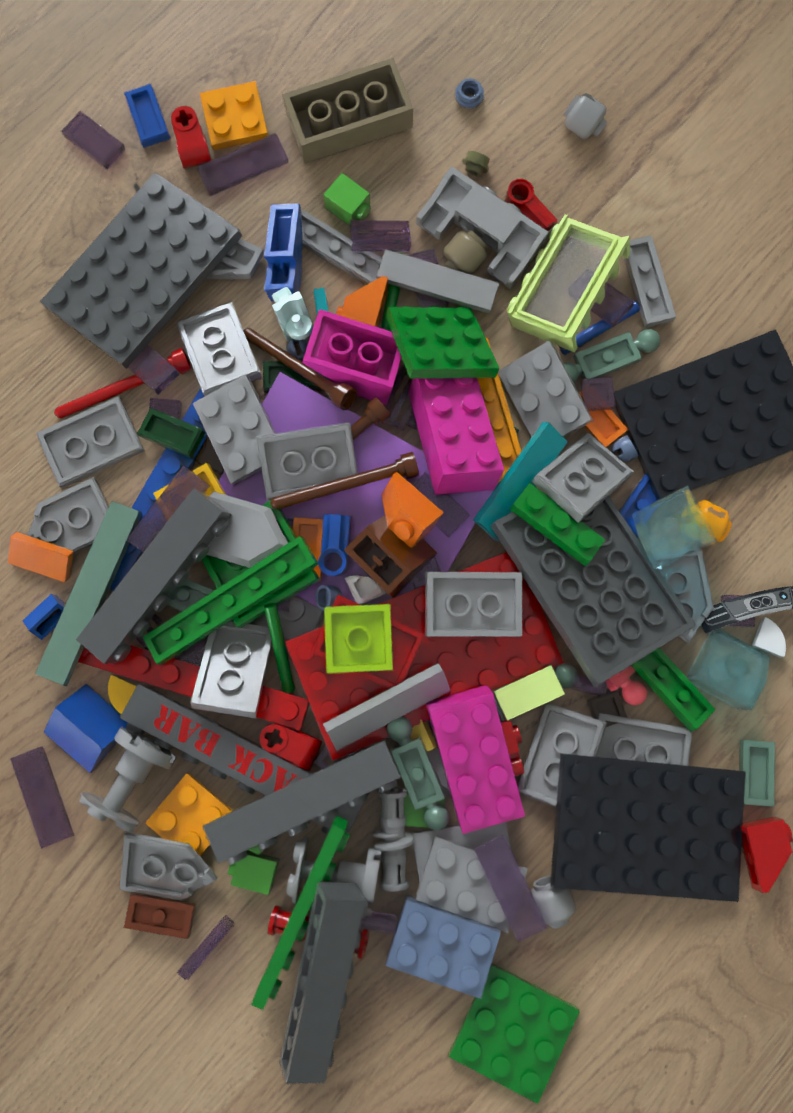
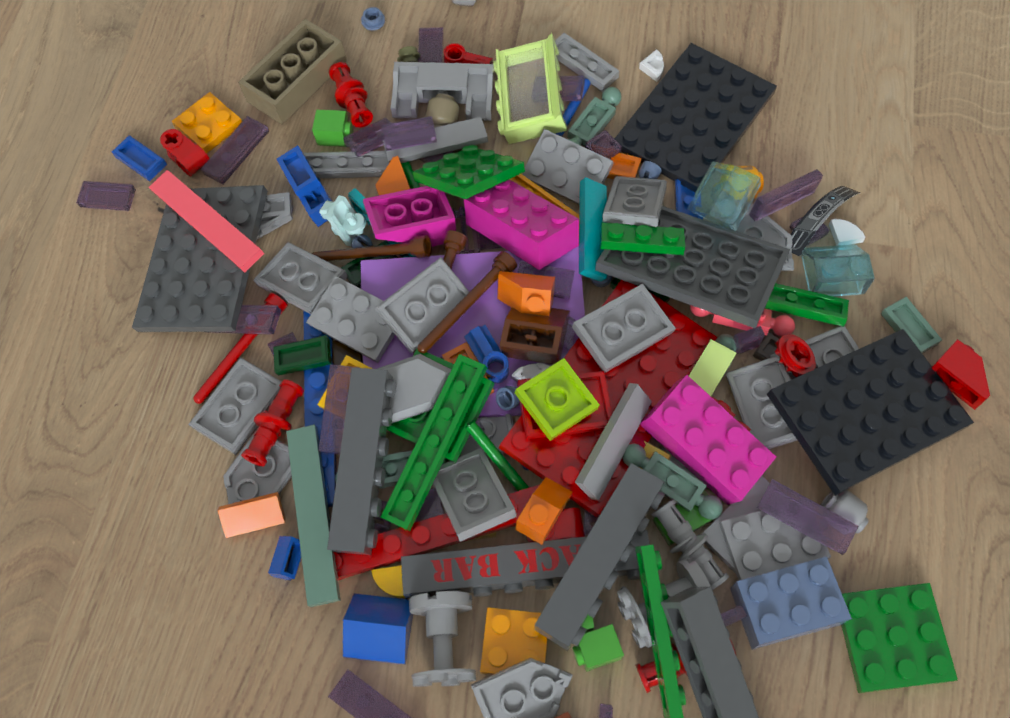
camera: 30 degrees left, 15 degrees down
none -> coral tile [148,170,264,273]
none -> red piece [241,379,304,467]
none -> red piece [329,62,373,128]
none -> clear purple tile [381,116,437,151]
none -> clear purple tile [418,28,444,63]
none -> orange slope [516,477,573,545]
none -> white tile [639,49,664,82]
none -> clear purple tile [749,169,823,221]
none -> red gear [775,334,816,377]

